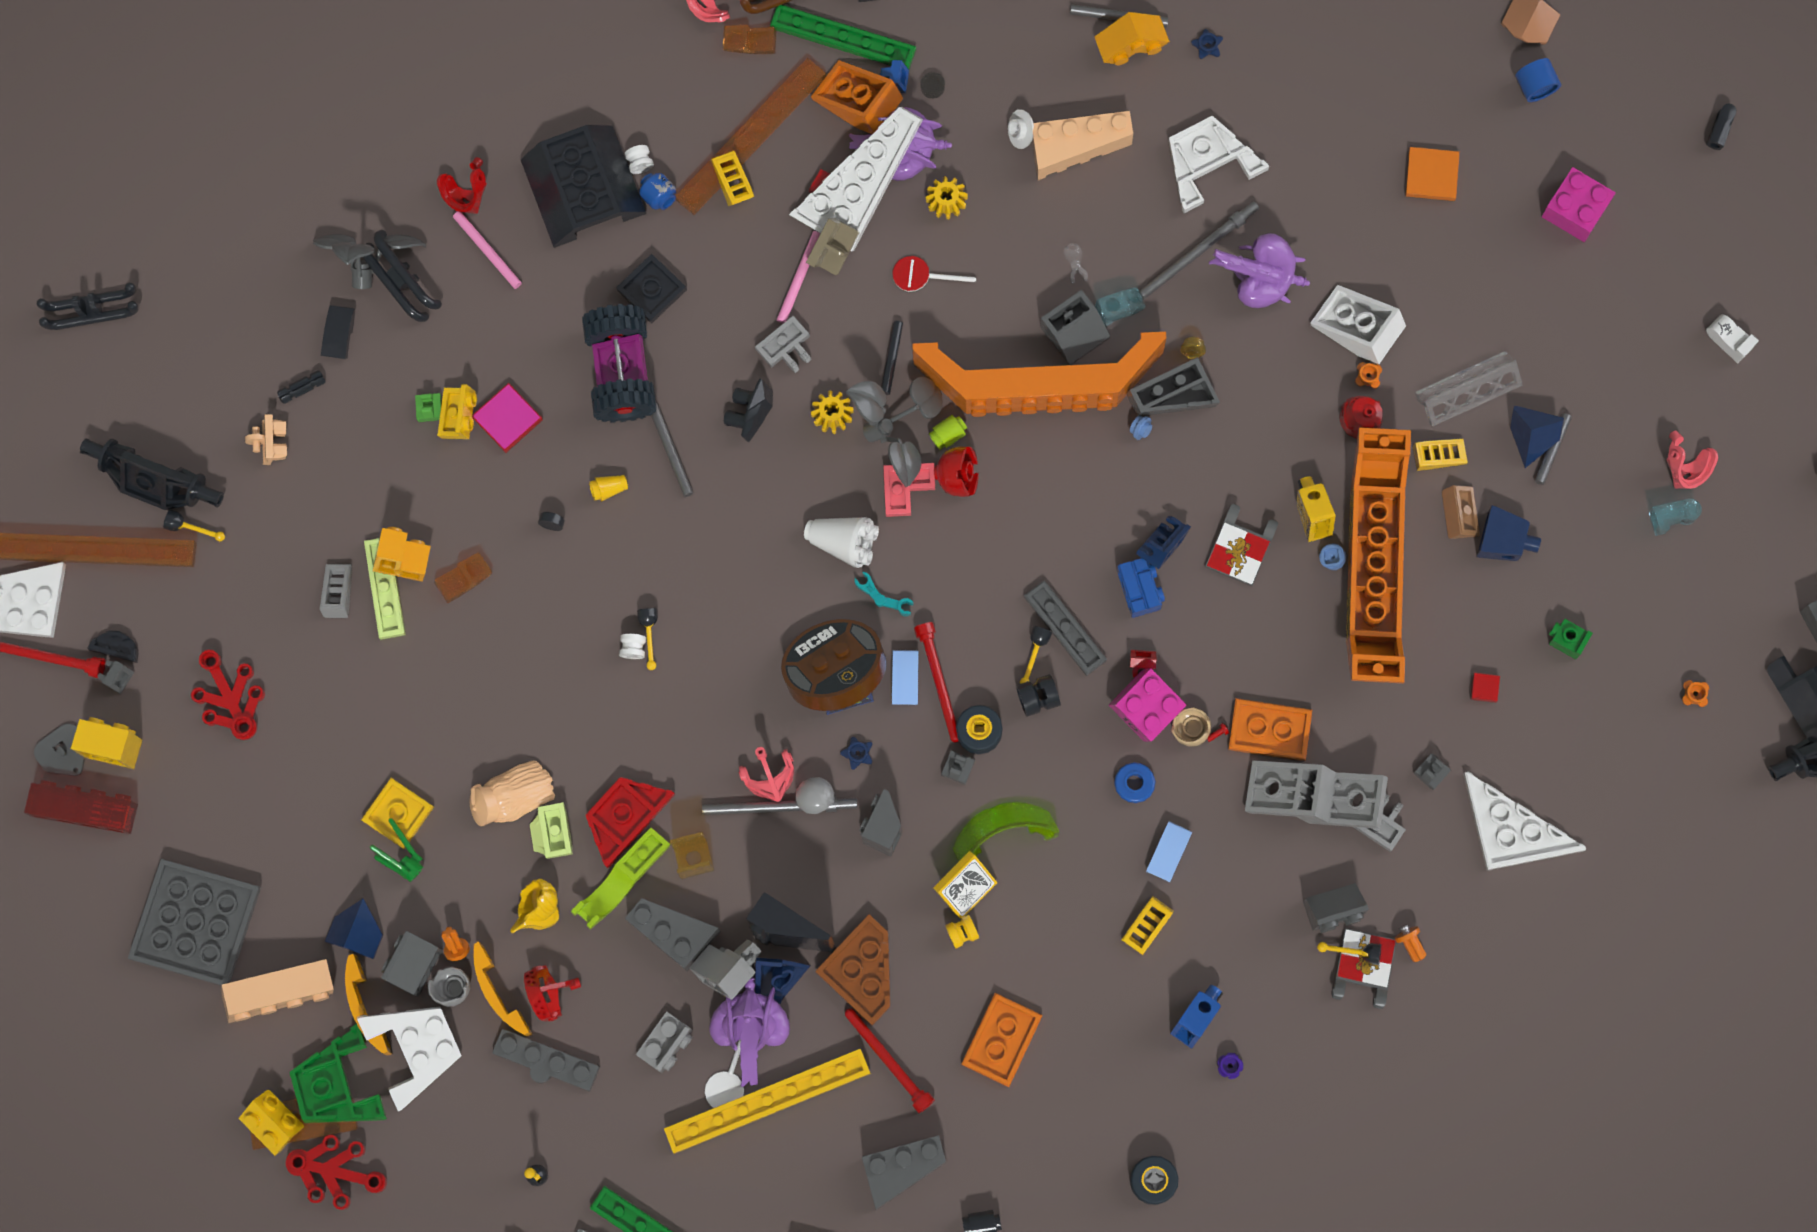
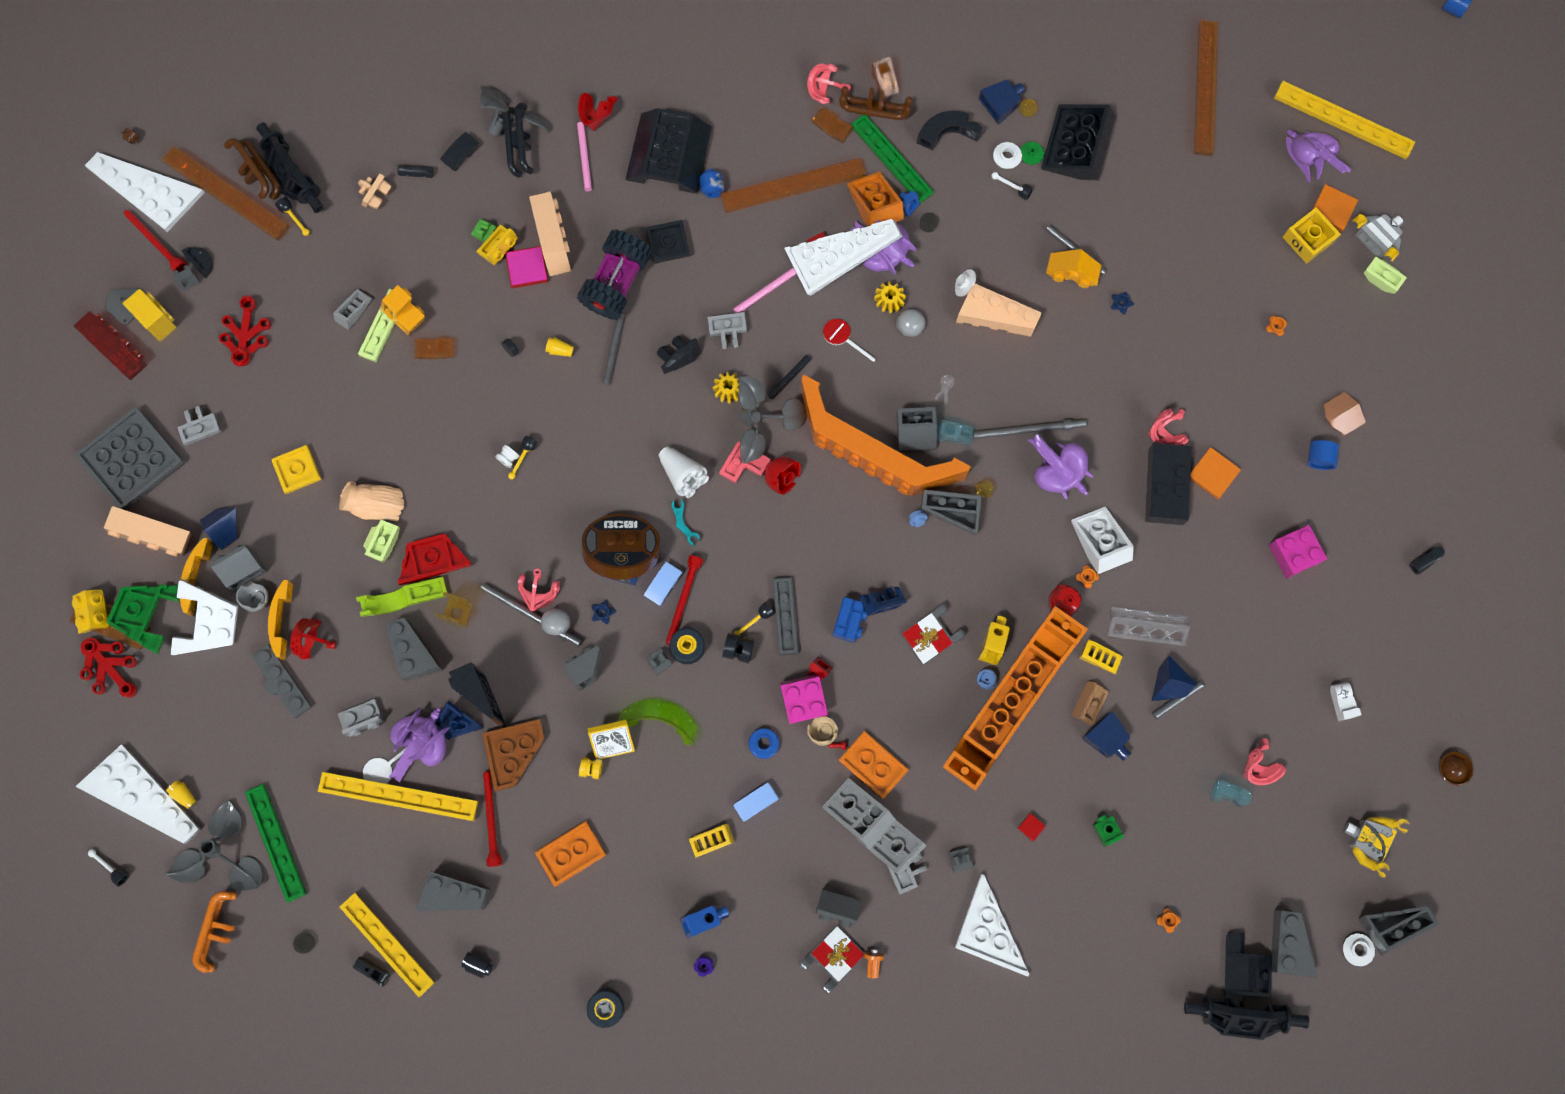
camera: 25 degrees right, 0 degrees up
black piece [36,283,139,330] -> none
green plant [370,818,424,883] -> none
orange piece [441,927,470,961] -> none
yellow hair [510,879,559,933] -> none
black hinge [524,1165,548,1186] -> none
white wheel [625,145,654,174] -> none
light grey hinge [689,939,761,1000] -> none
yellow slope [711,151,754,206] -> none
dark tan panel [806,218,859,275] -> none
lime brick [929,415,967,450] -> none
white wing [1168,116,1269,213] -> none
hinge [1317,942,1382,965] -> none
none -> light grey hinge [177,405,222,446]
none -> reddish brown piece [224,138,280,200]
none -> light nougat wedge [529,191,571,276]
none -> light grey hair [896,309,925,337]
none -> black brick [1145,443,1192,525]
none -> coral helmet [1148,409,1189,446]

